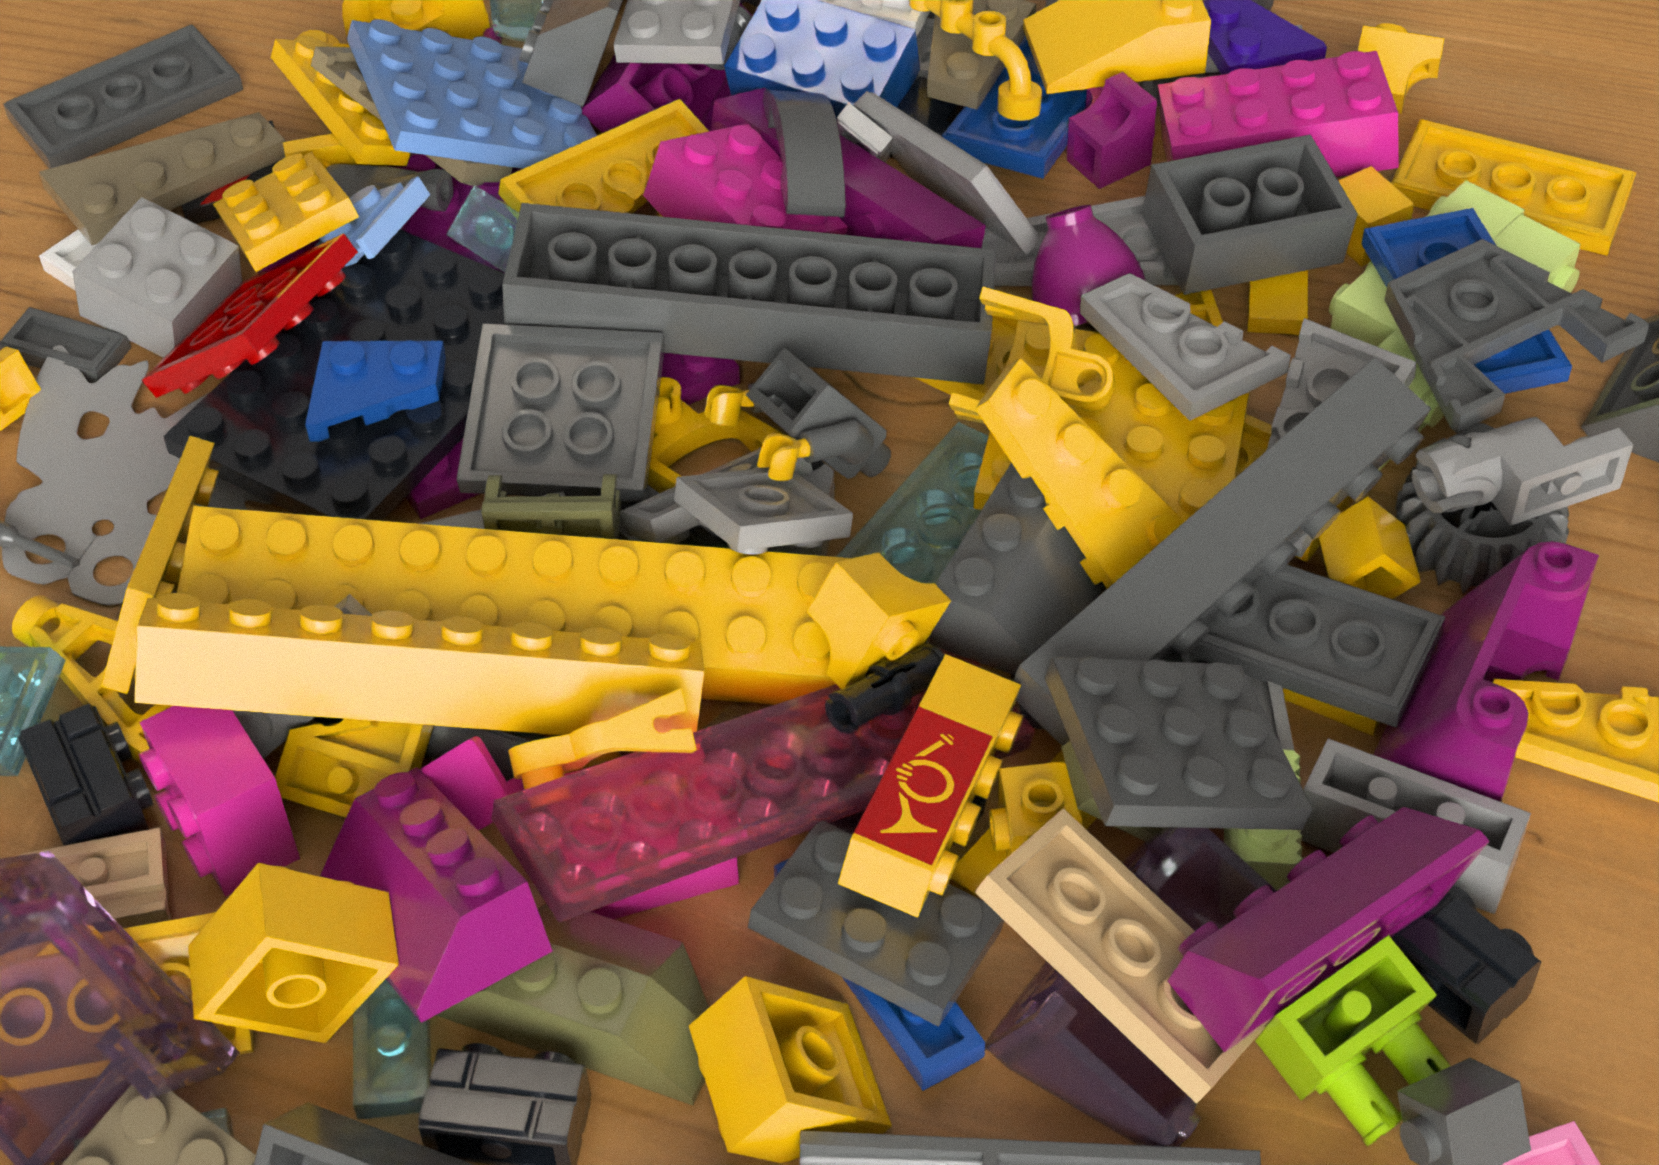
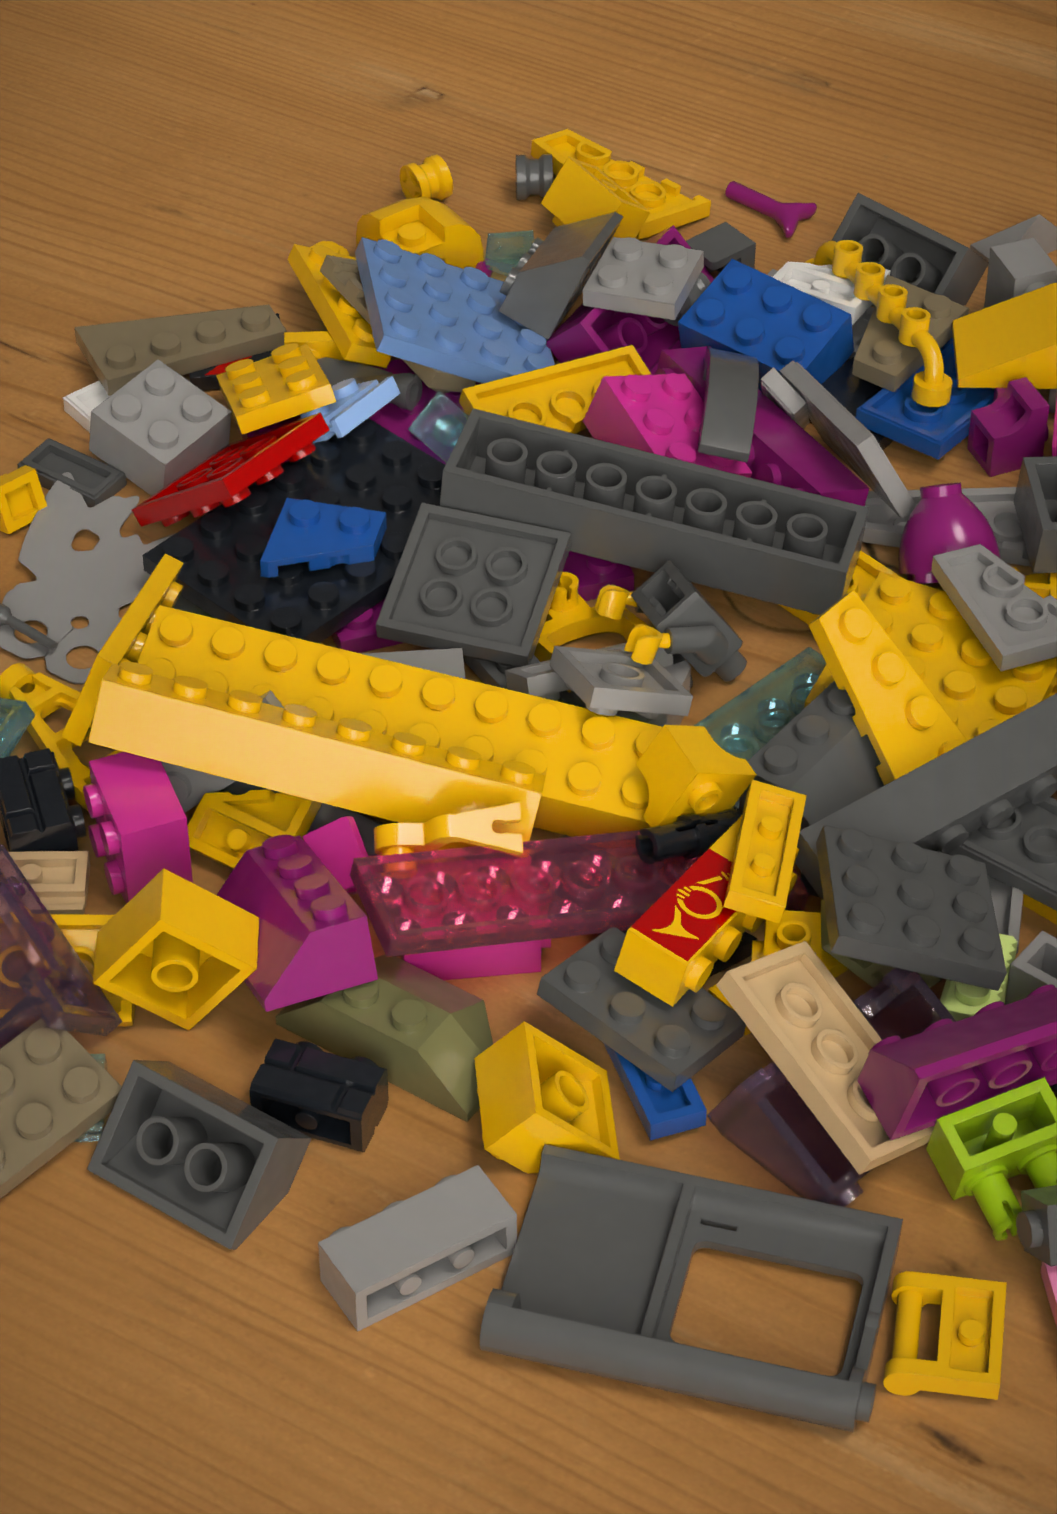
camera: 10 degrees right, 5 degrees down
dark grey tile [3,25,243,169] -> none
clear light blue plate [353,979,431,1120] -> none
olive hinge [481,474,621,540] -> none
yellow piece [949,287,1115,424] -> none
none -> yellow plate [723,779,807,923]

